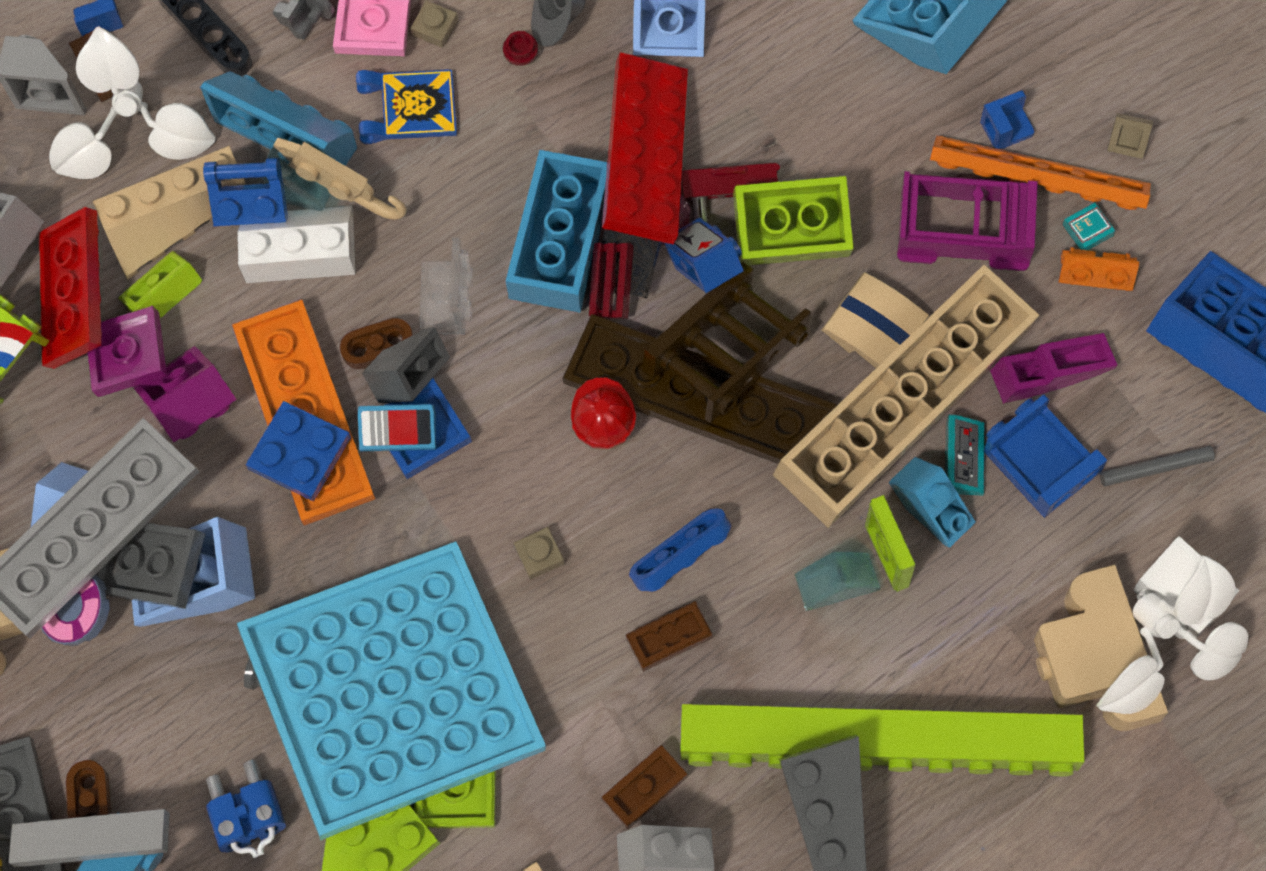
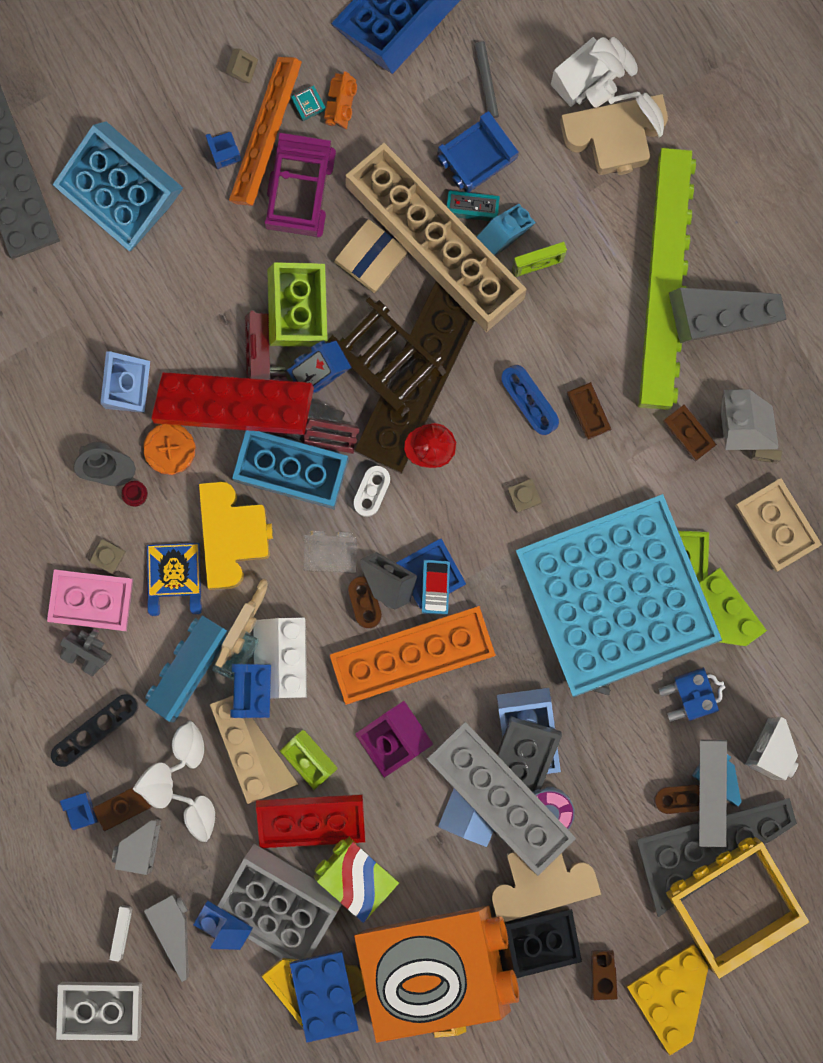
camera: 95 degrees left, 15 degrees up
magenta plate [88,306,167,397] -> none
blue plate [245,401,351,502] -> none
clear light blue slope [795,552,880,611] -> none
magenta slope [990,333,1118,404] -> none
none -> orange tile [144,424,196,475]
none -> yellow brick [199,482,273,590]
none -> white plate [354,466,390,517]

